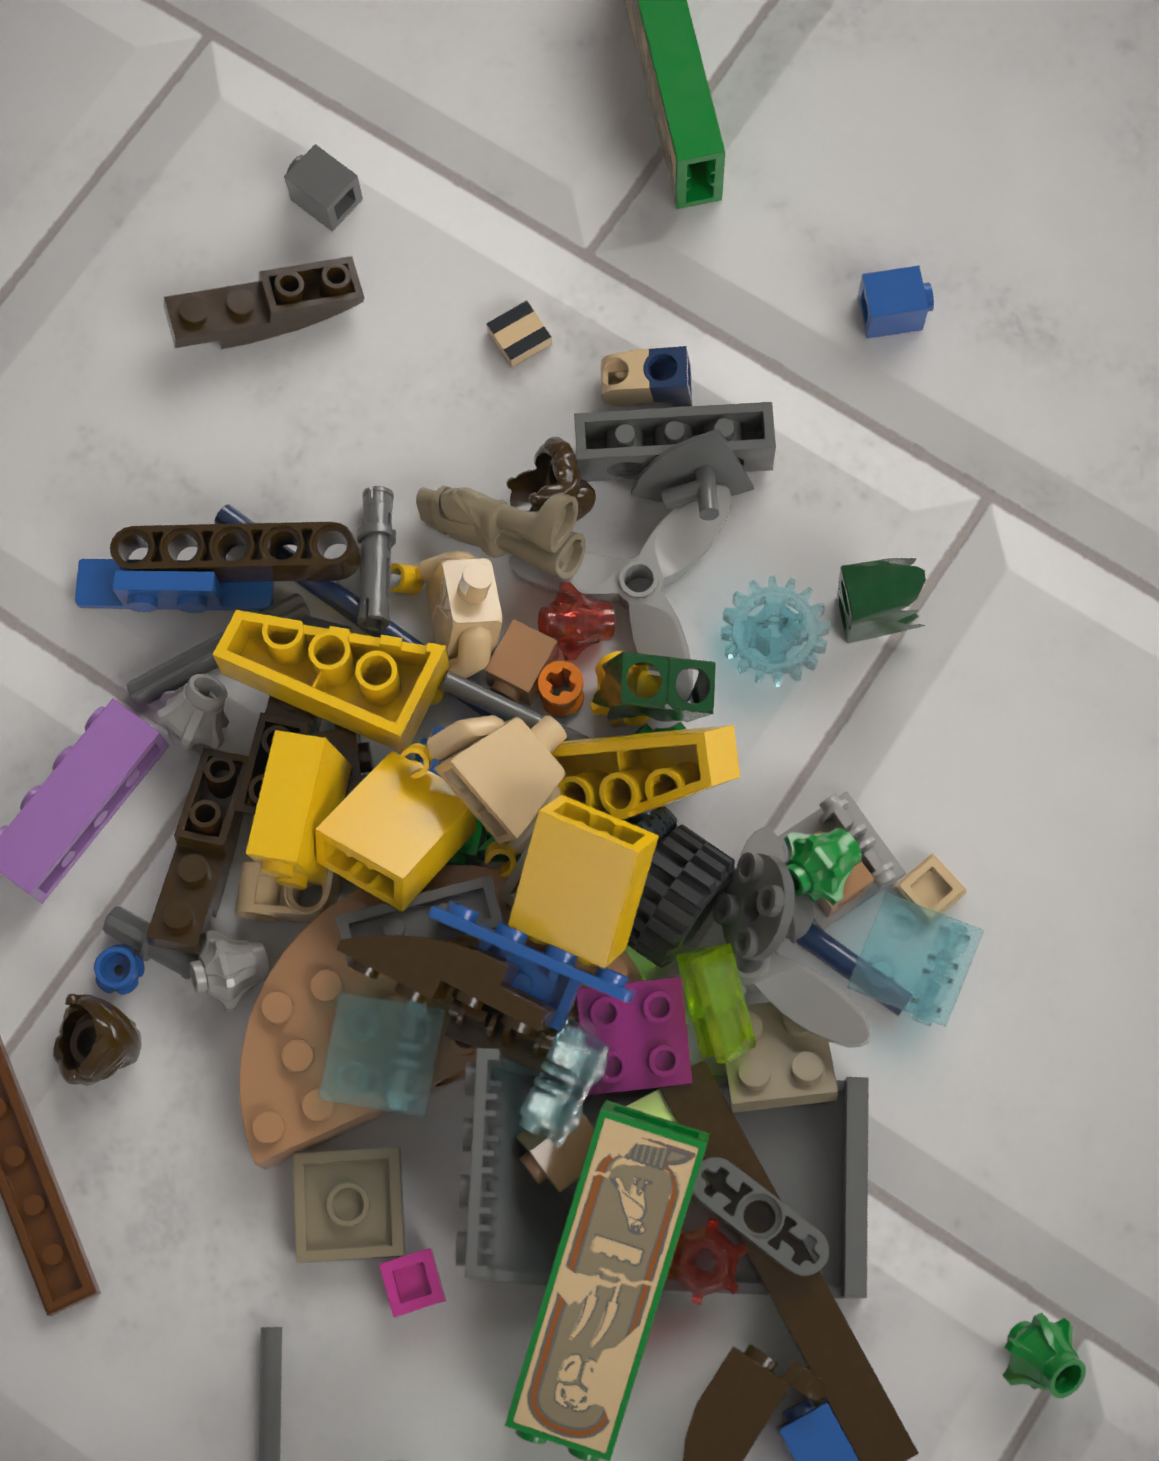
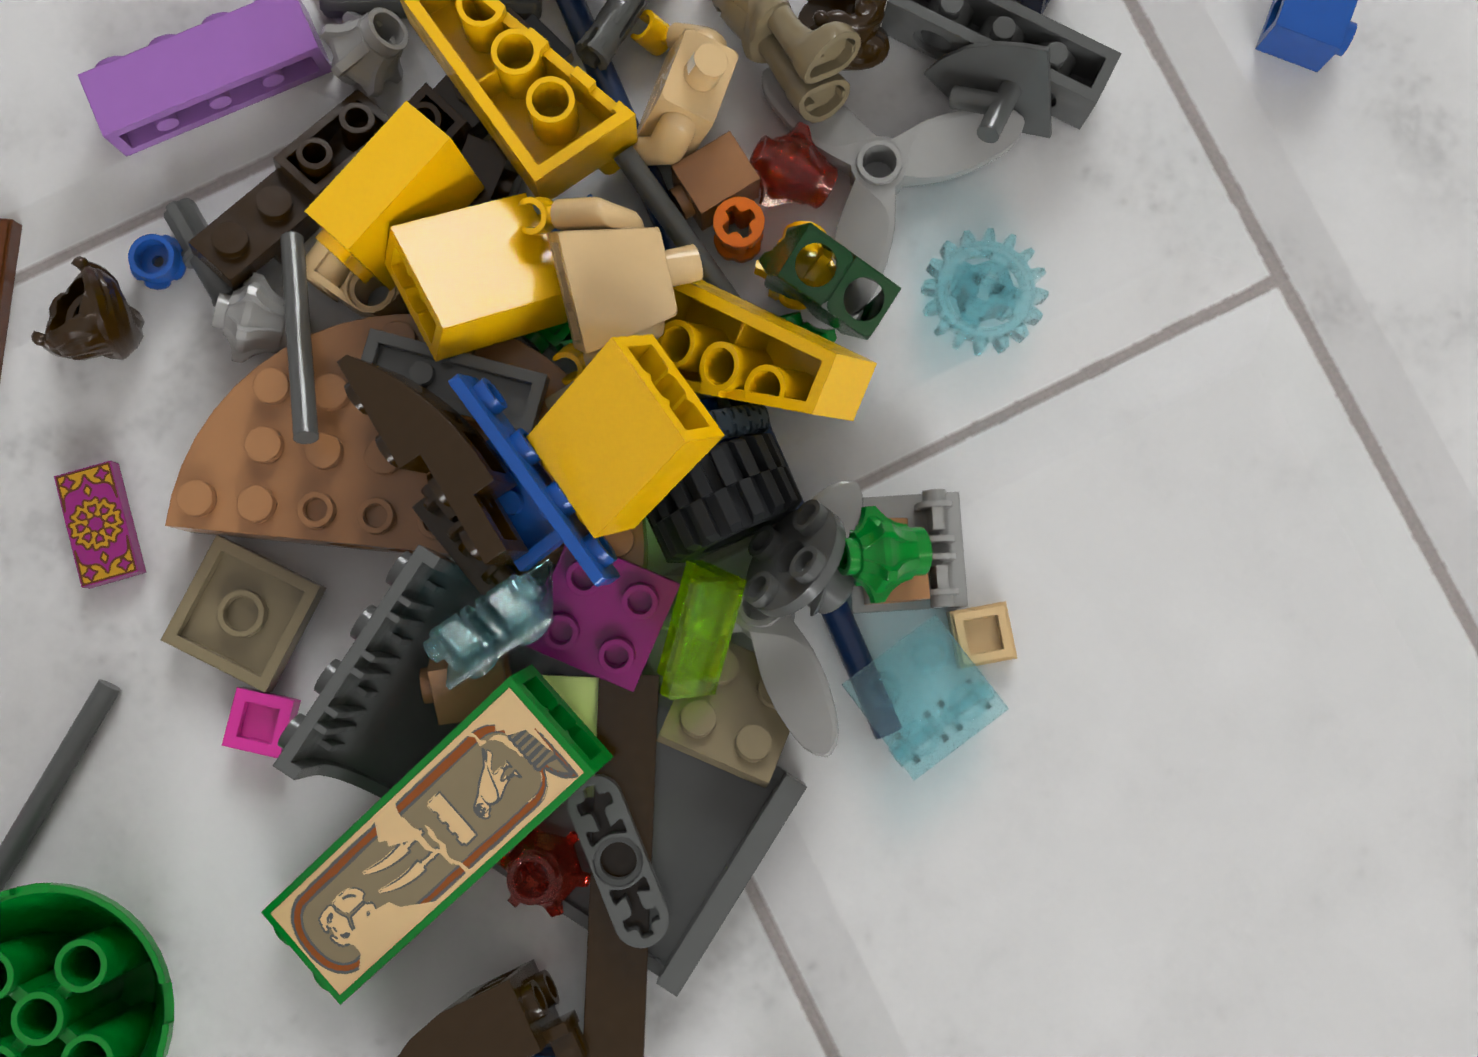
camera: 20 degrees right, 10 degrees up
clear light blue hinge [318,993,445,1117] -> none
dark green piece [837,558,926,643] -> none
none -> tile [54,460,147,589]
none -> dark grey bar [280,232,319,444]

